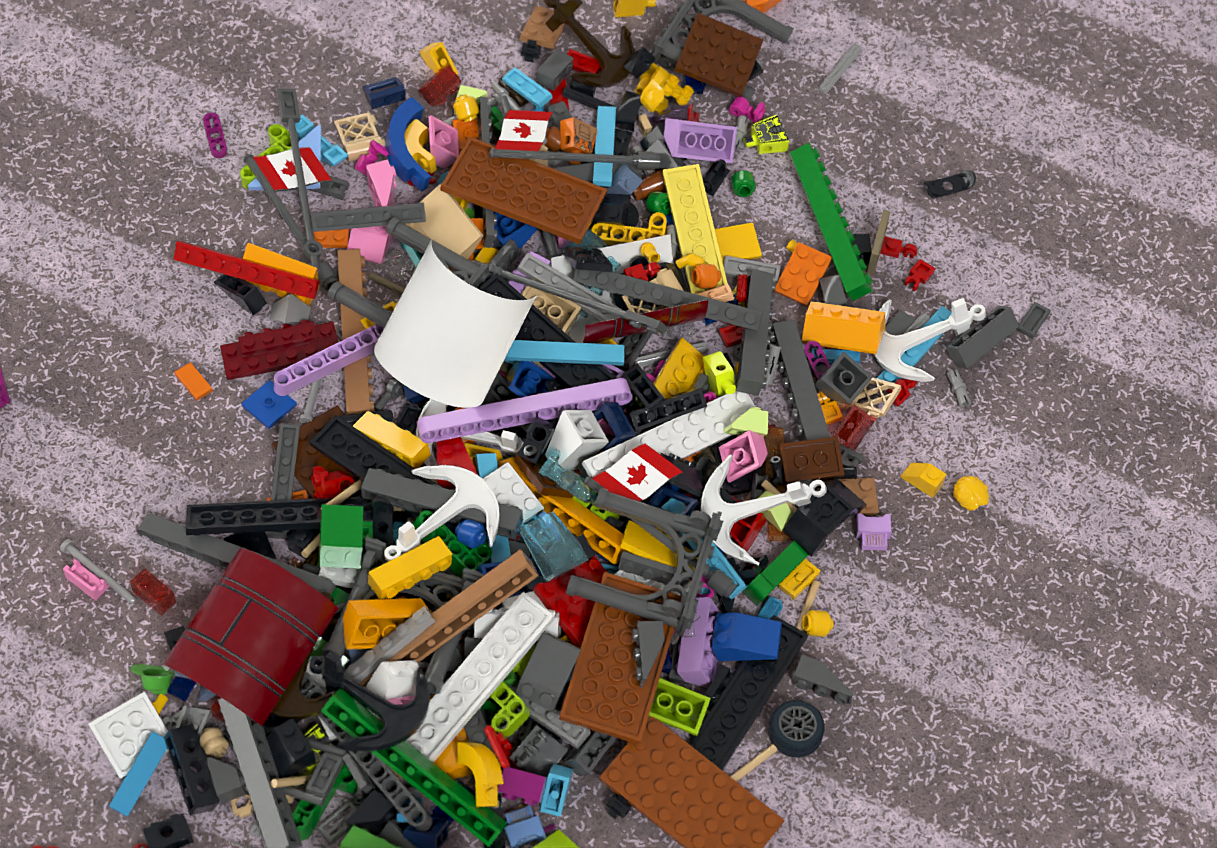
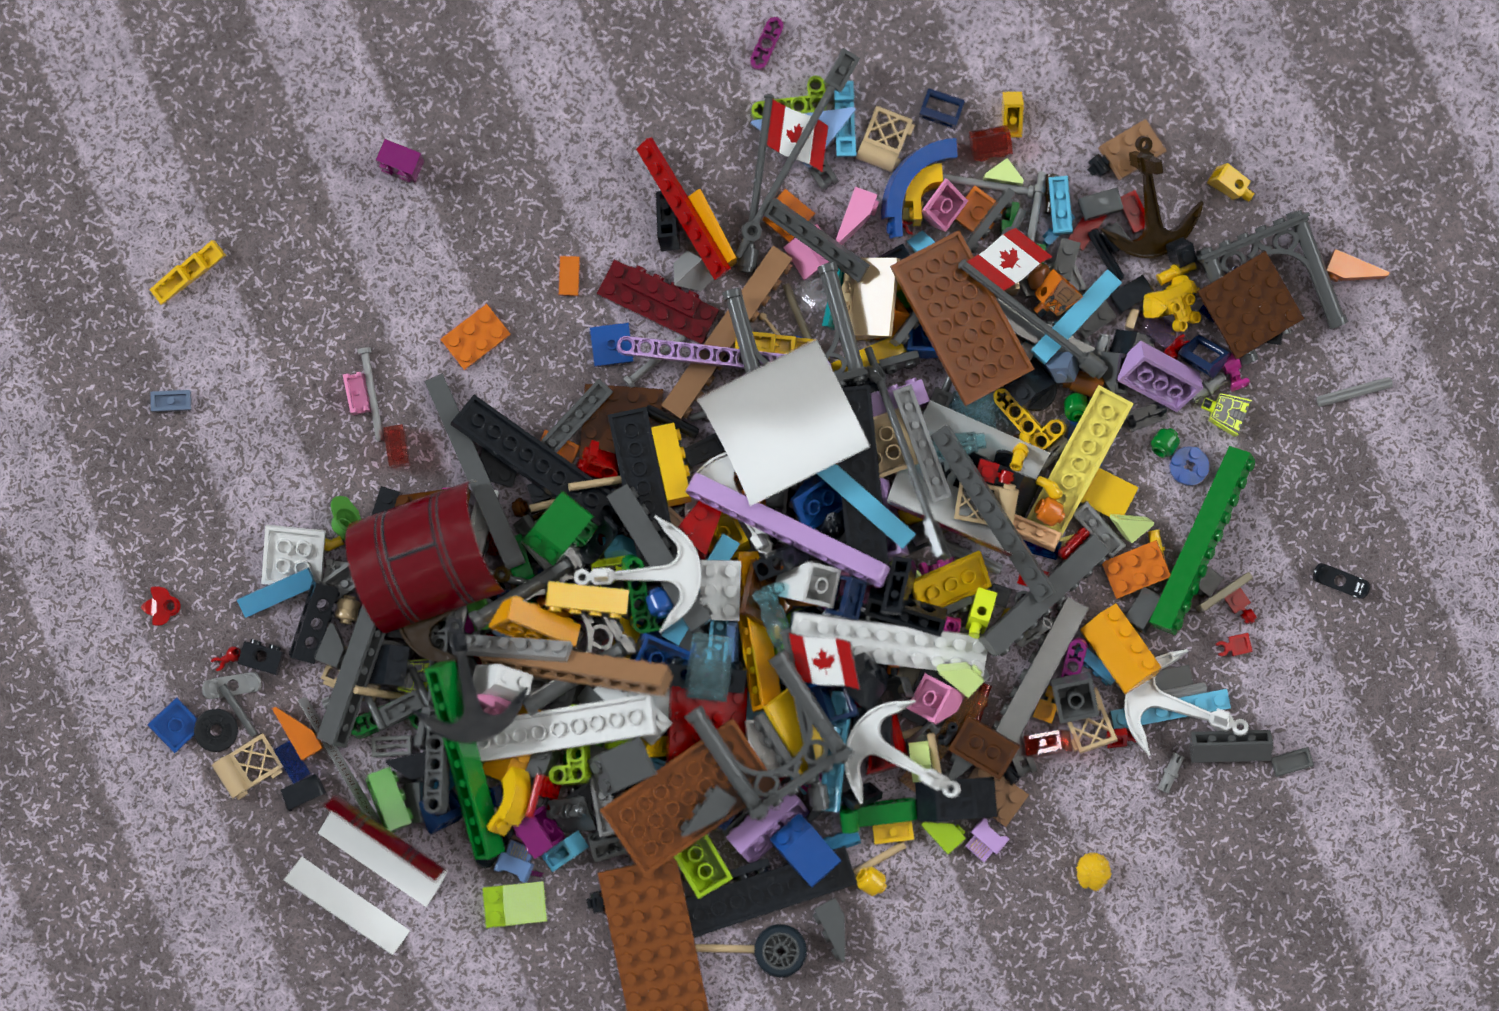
camera: 40 degrees right, 25 degrees up
dark pink leg [355,140,389,176] -> none
yellow head [453,94,479,122] -> none
black plate [565,247,613,272] -> none
yellow slope [900,463,947,498] -> none
none -> orange plate [440,304,511,371]
none -> lime slope [920,822,966,854]
none -> yellowish green slope [1110,514,1154,543]
none -> blue plate [1169,446,1209,486]
none -> dark blue tile [1178,334,1231,379]

